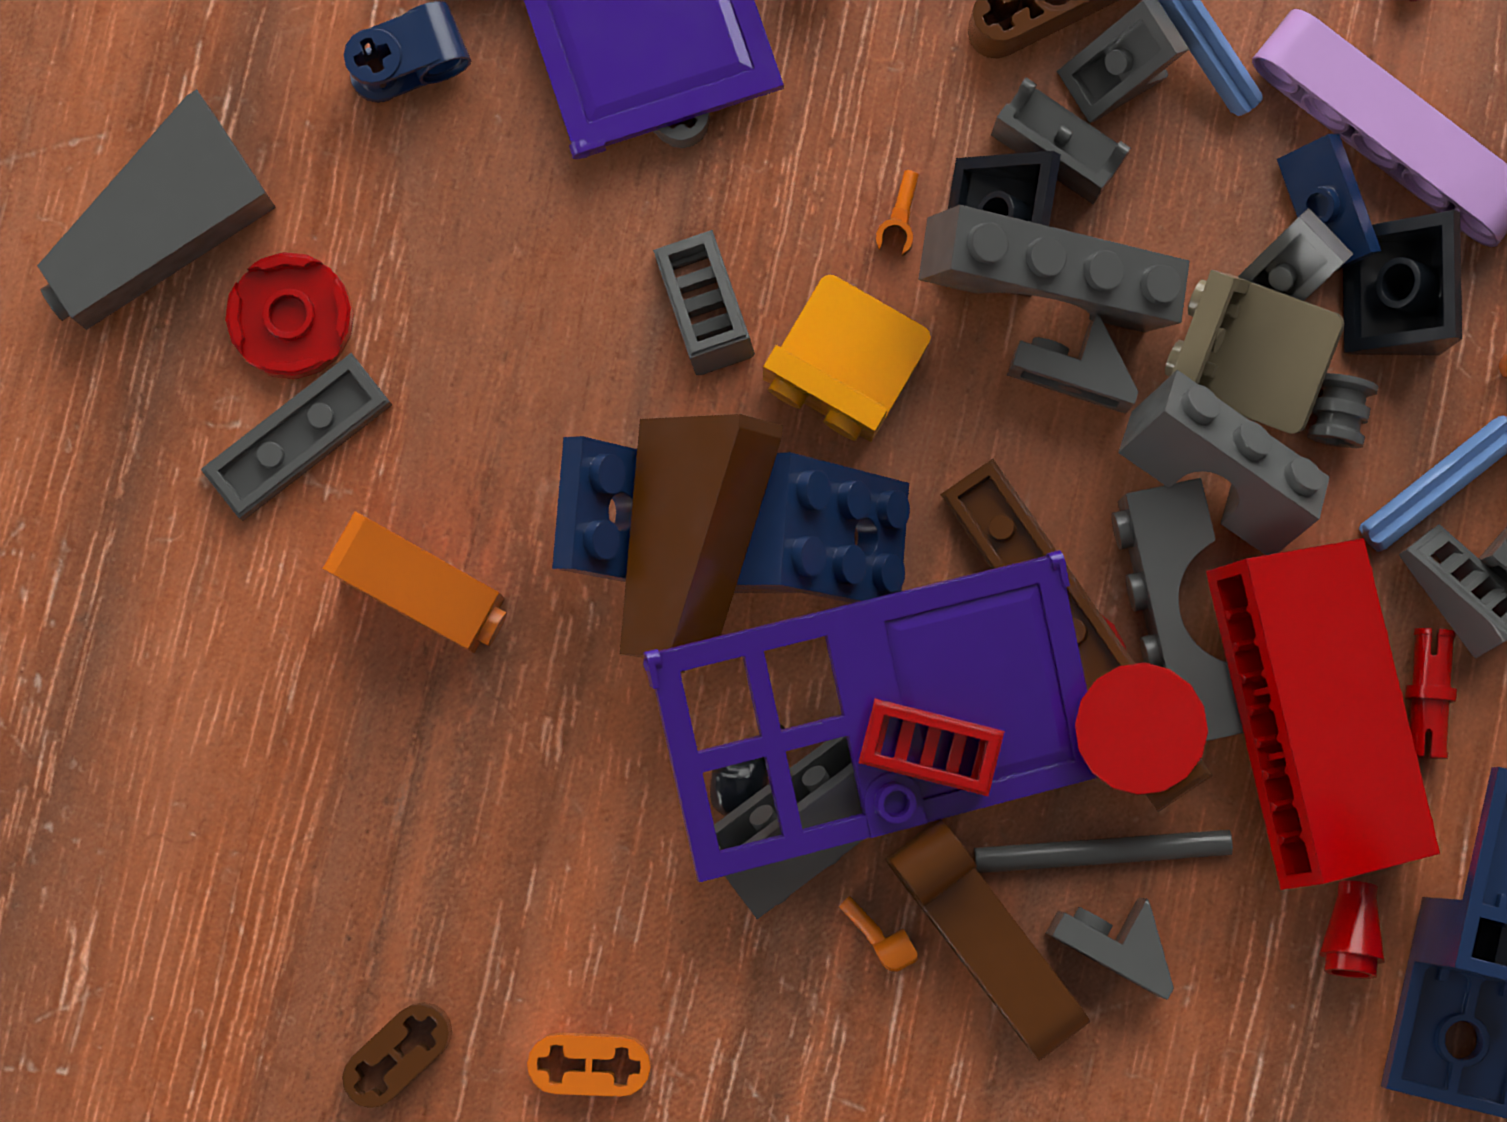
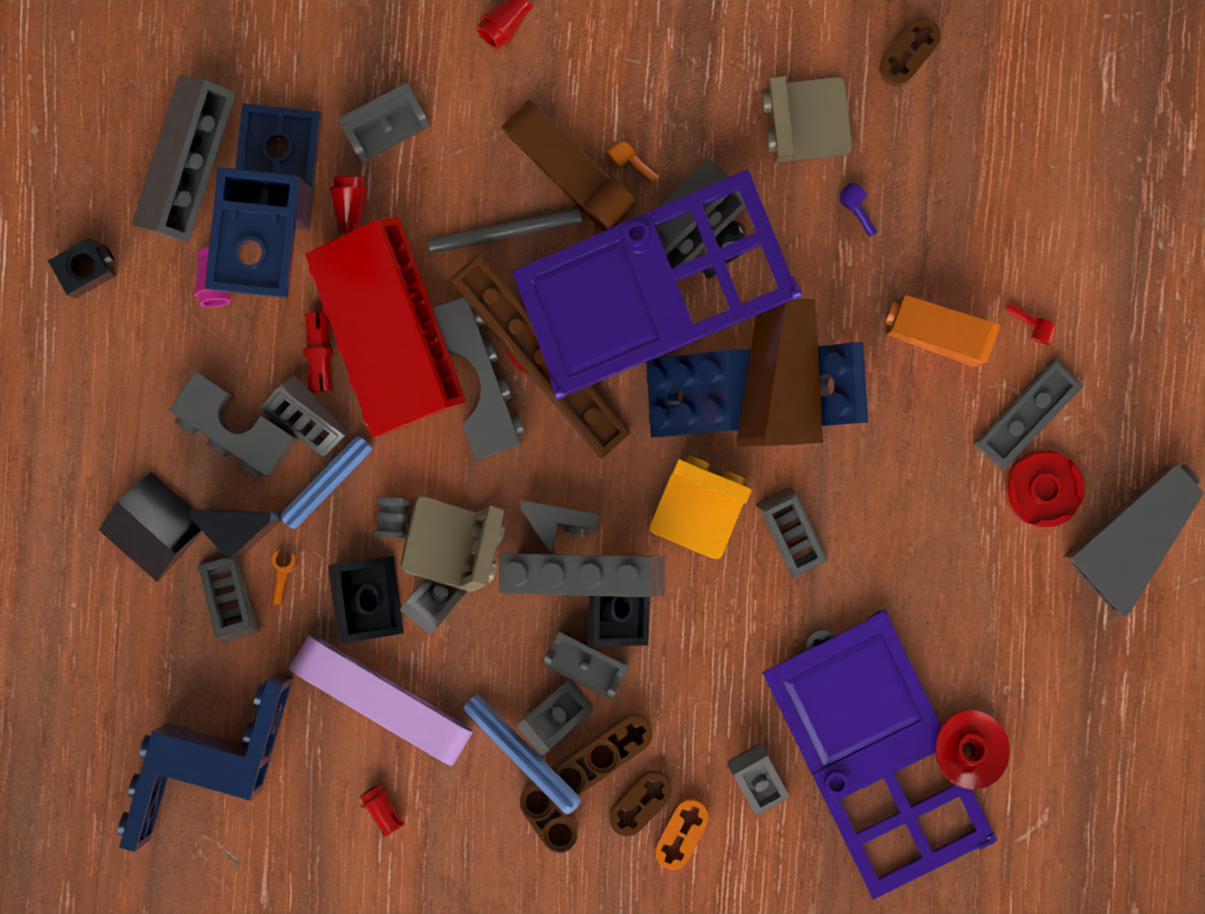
camera: 170 degrees right, 5 degrees up
dark blue piece [344,1,472,103] -> none
orange beam [527,1033,652,1097] -> none
red slope [858,698,1005,796] -> none
orange hand [876,170,919,256] -> none
dark grey slope [1045,898,1174,1000] -> none
red tile [1075,662,1208,796] -> none
dark grey arch [1118,370,1330,555] -> none
dark blue plate [1277,134,1381,272] -> none
none -> dark grey hinge [338,82,431,163]
none -> dark tan bracket [761,76,852,163]
none -> dark purple hand [839,183,877,237]
none -> red hand [1006,302,1056,345]

